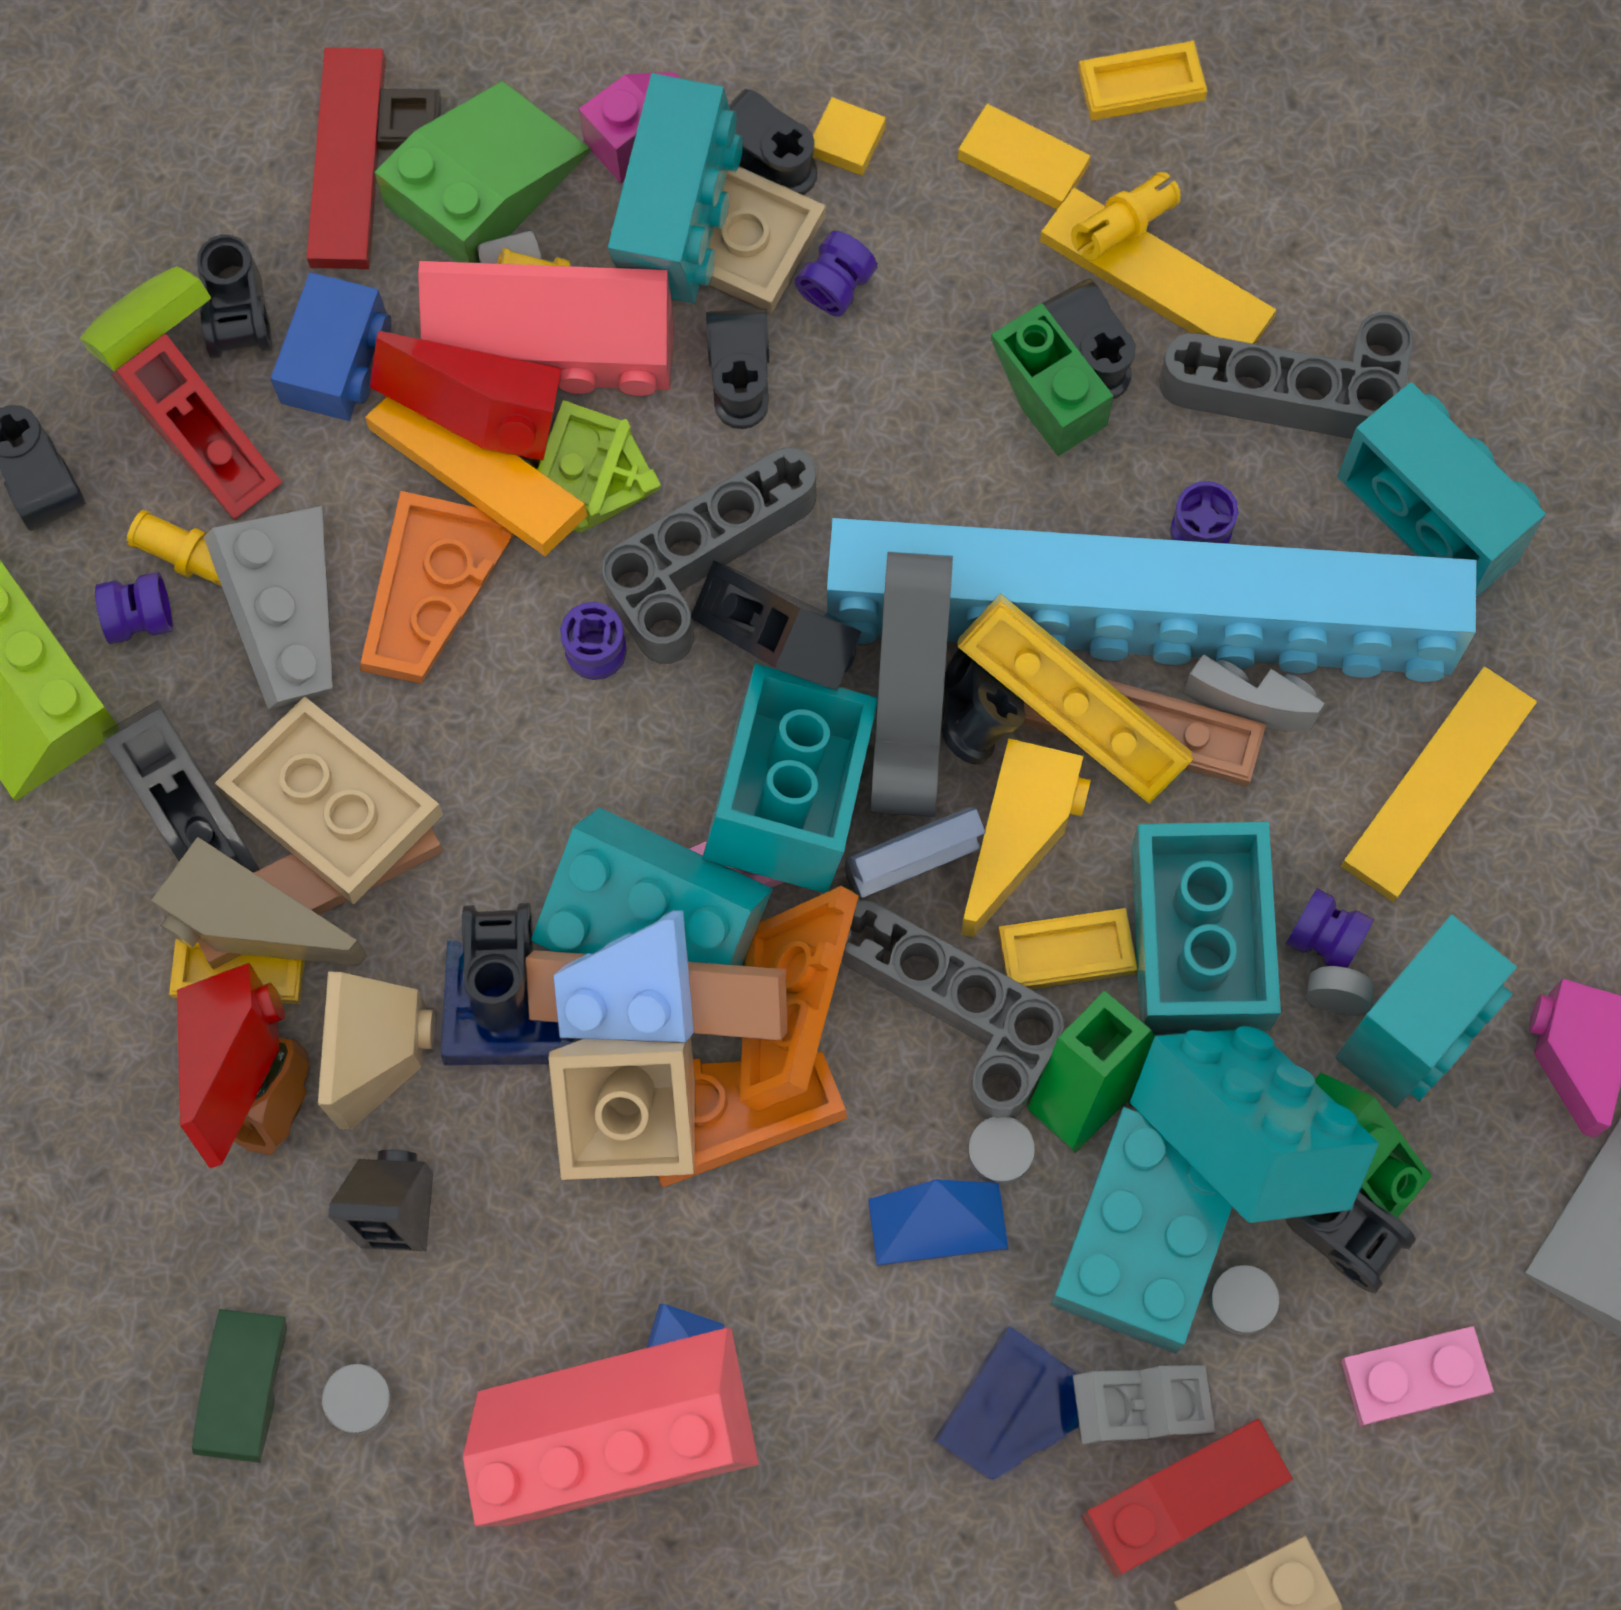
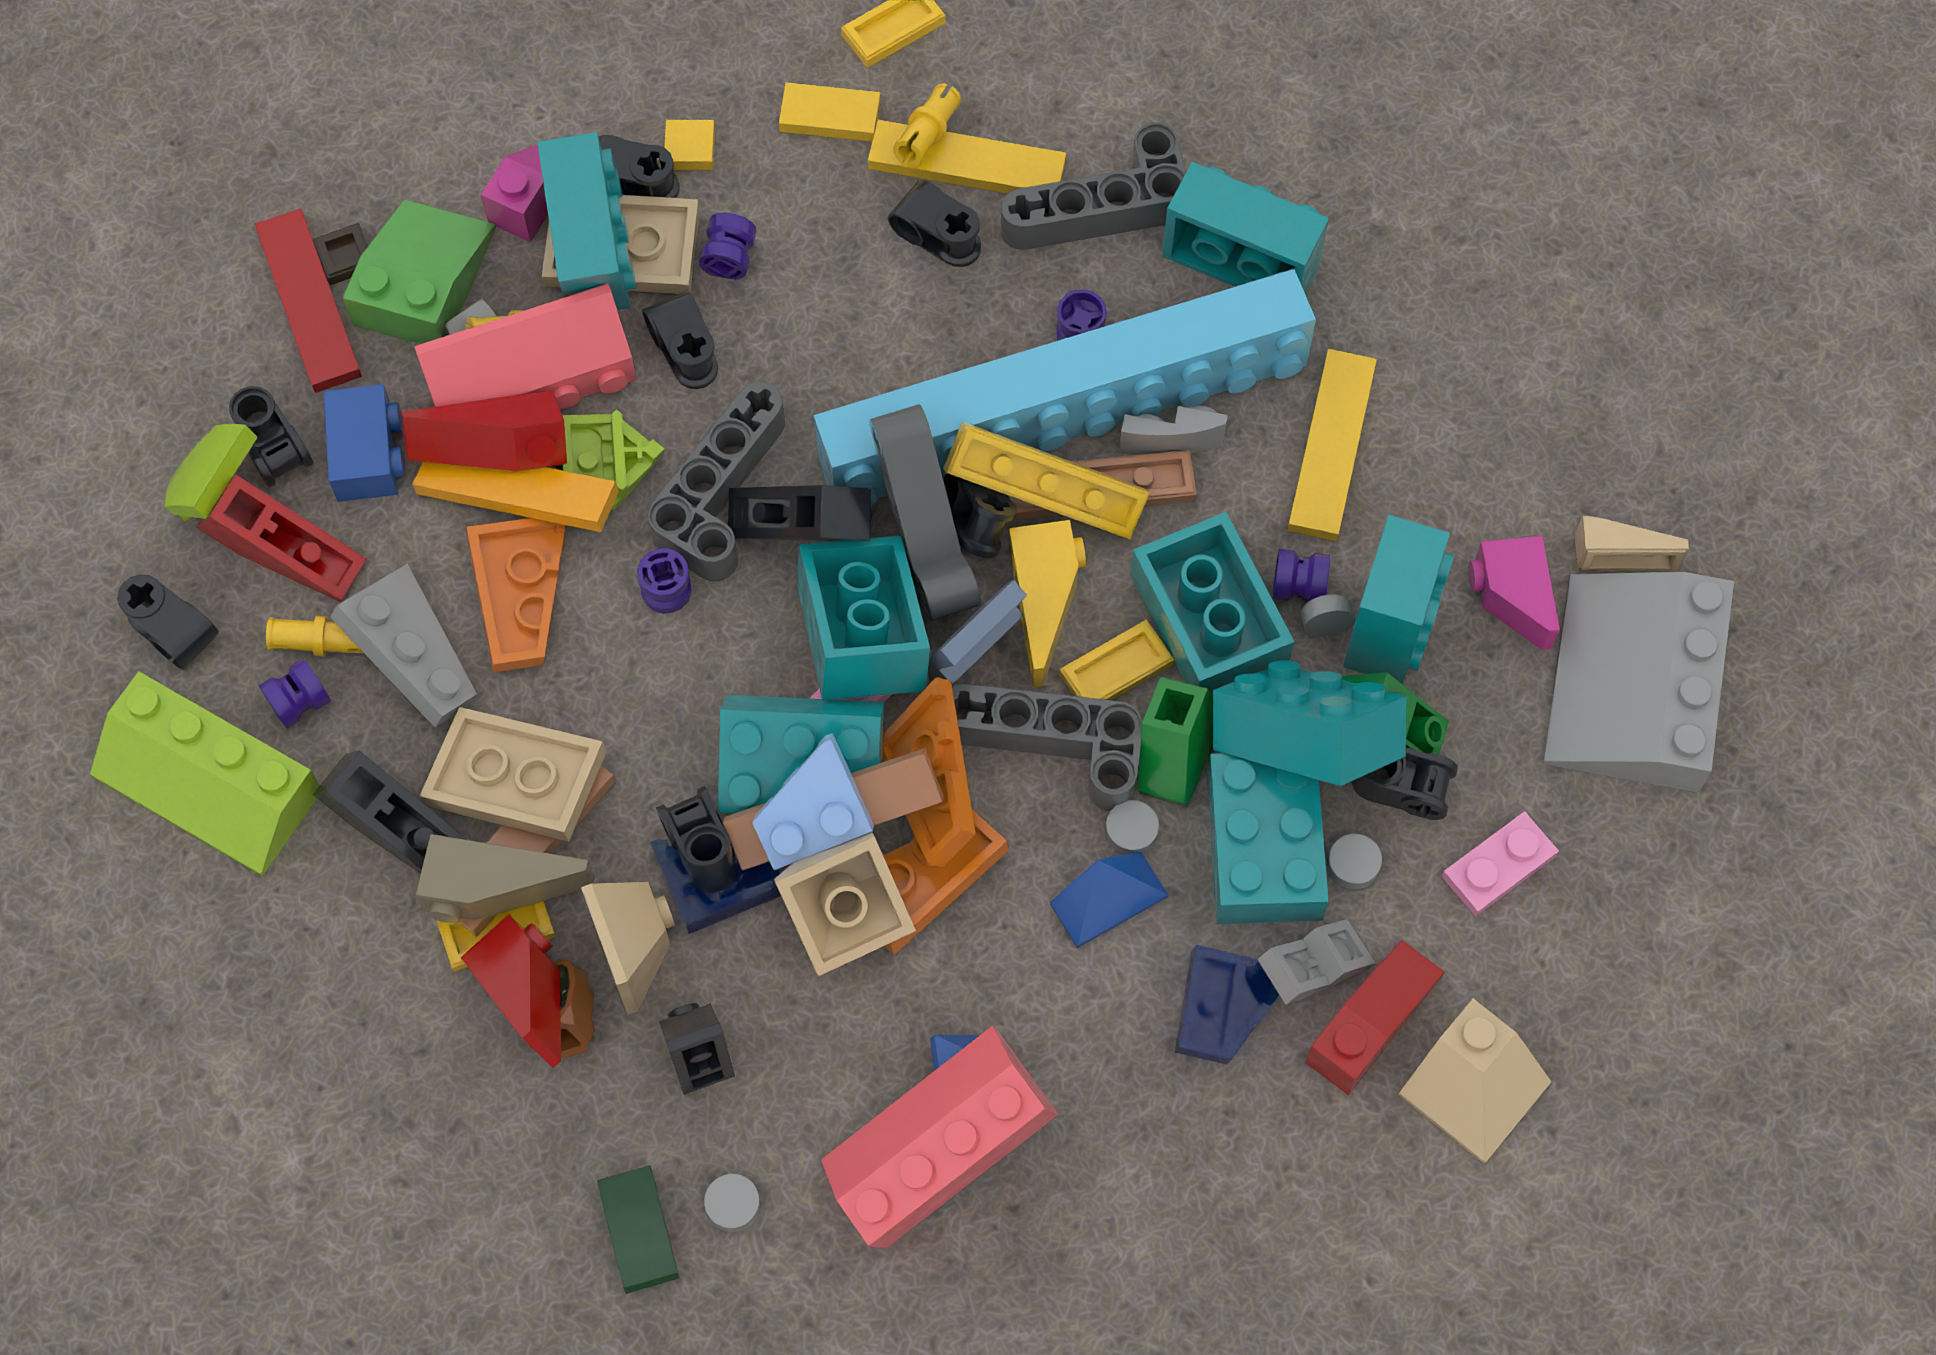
camera: 25 degrees left, 5 degrees down
green slope [991,303,1113,456] -> none

